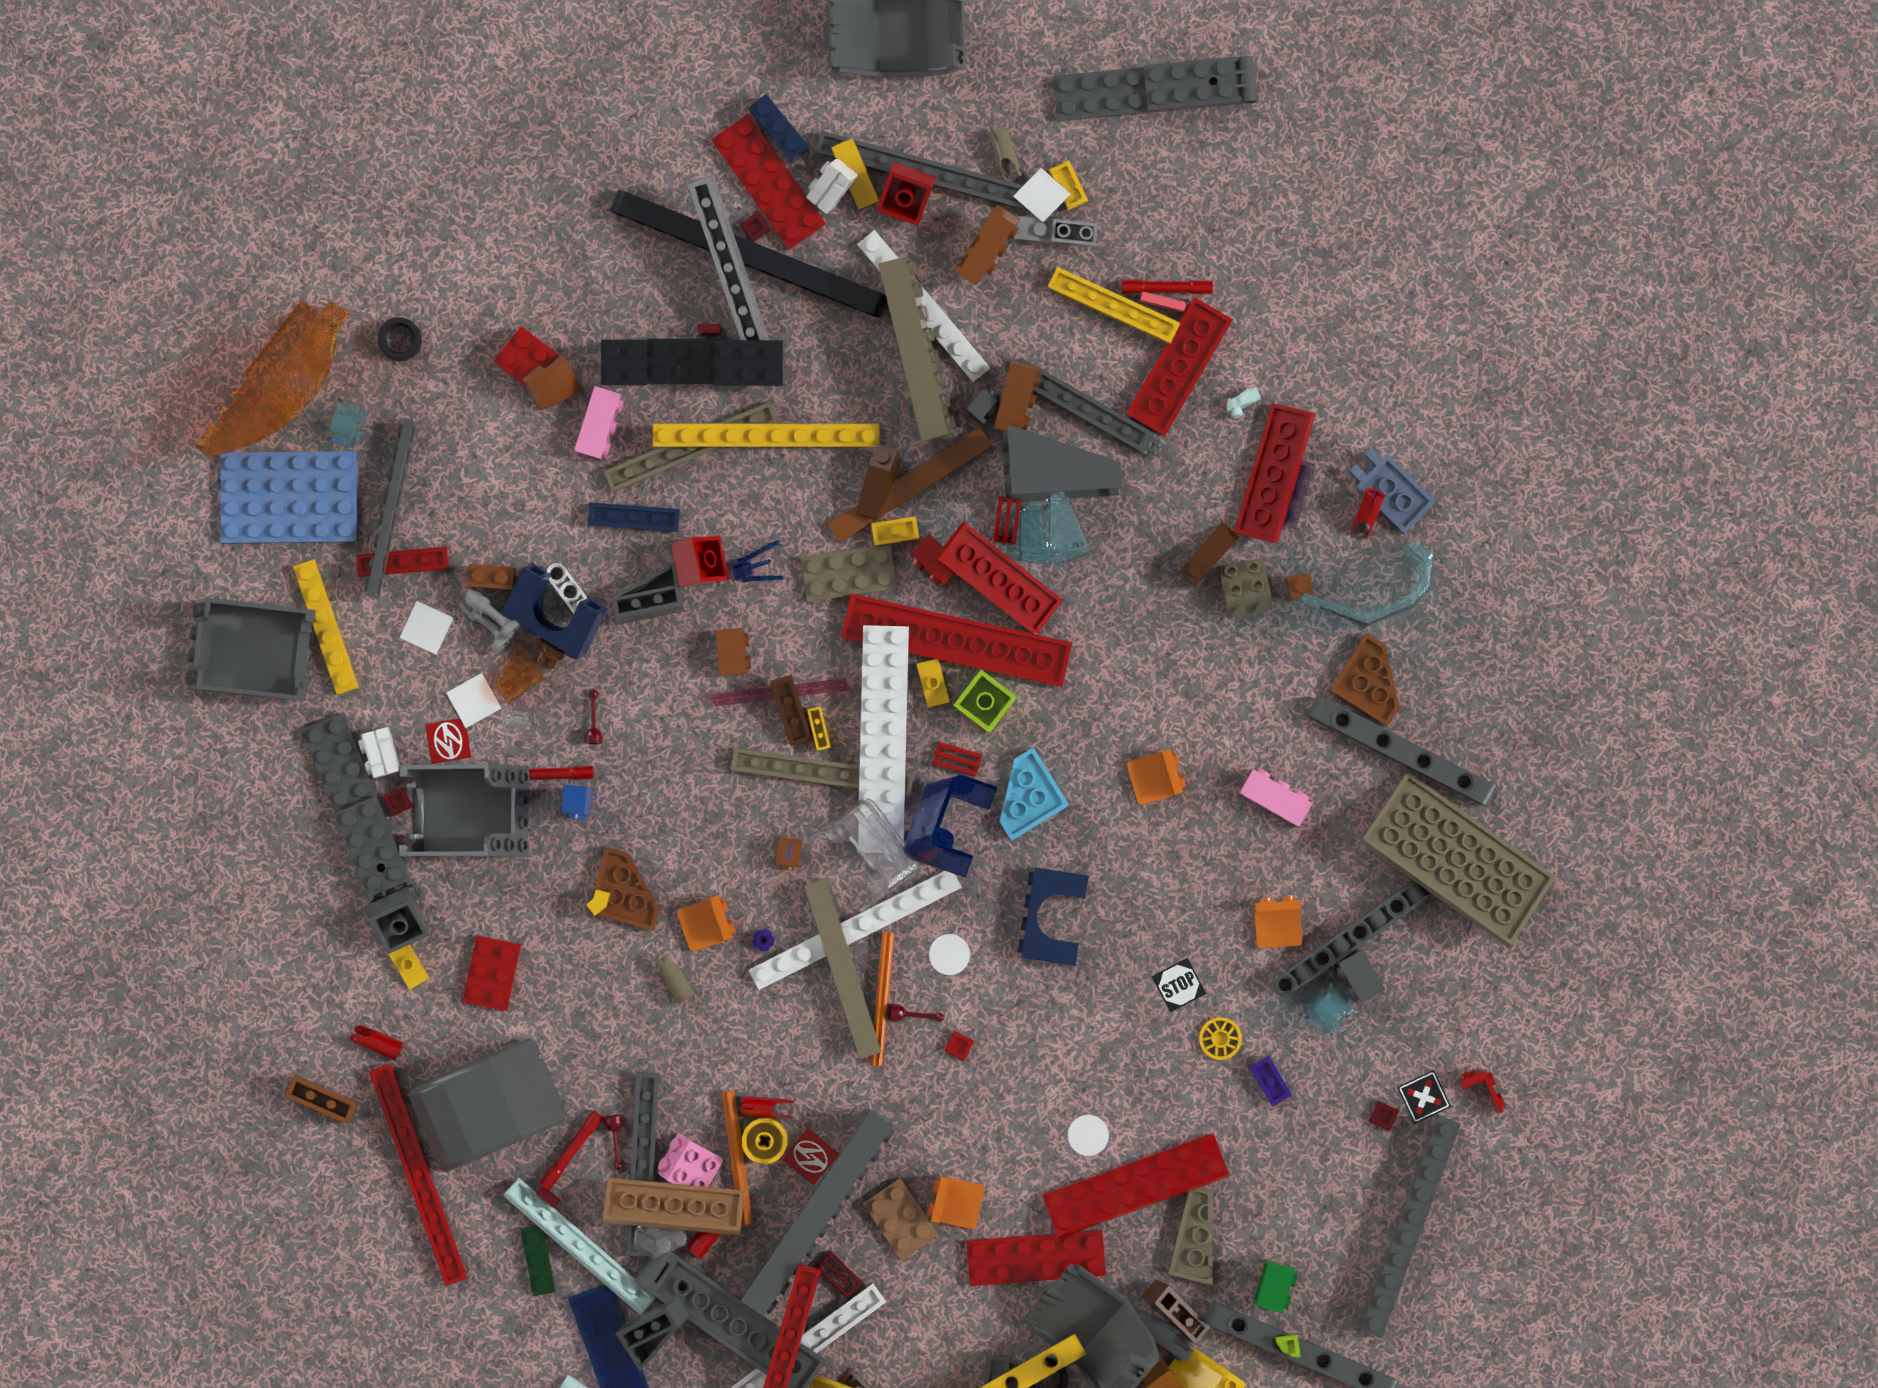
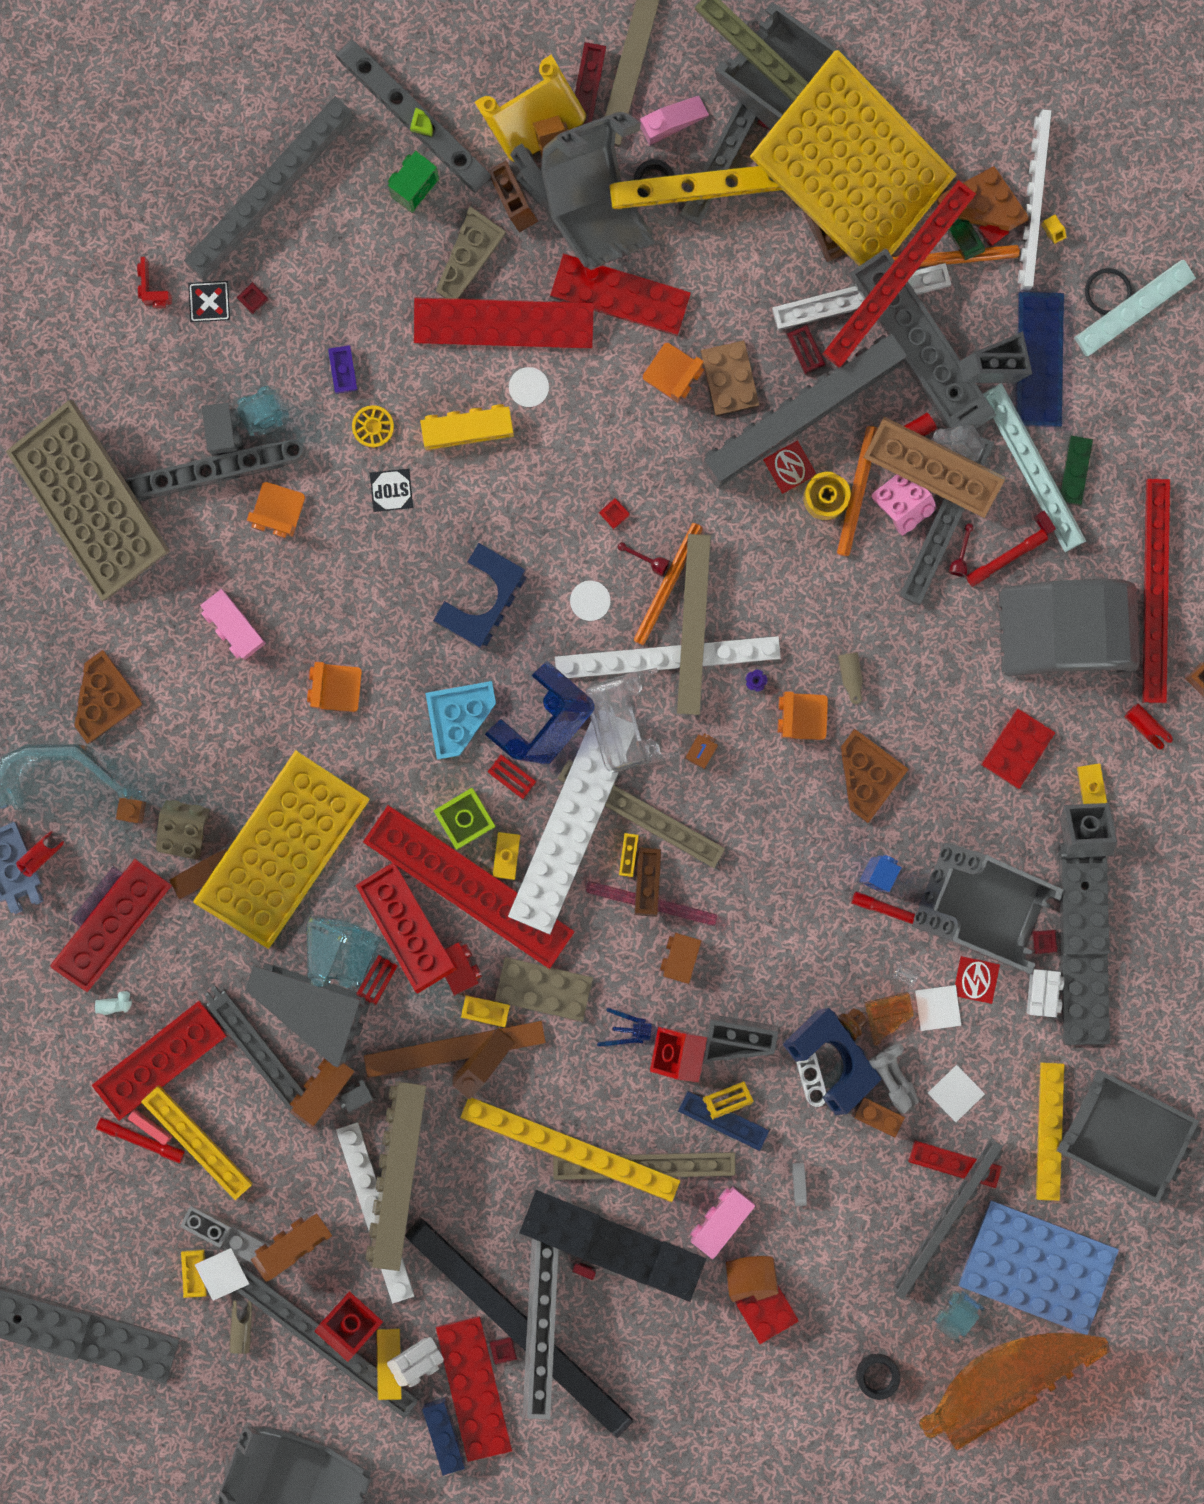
camera: 160 degrees left, 0 degrees up
dark red hinge [584,689,603,745] -> none
yellow piece [586,889,610,916] -> none
red piece [742,1096,794,1119] -> none
dark grey beam [1307,695,1498,807] -> none
none -> yellow plate [193,750,370,949]
none -> yellow brick [420,404,514,450]
none -> yellow tile [703,1081,754,1120]
none -> light grey beam [792,1163,807,1207]

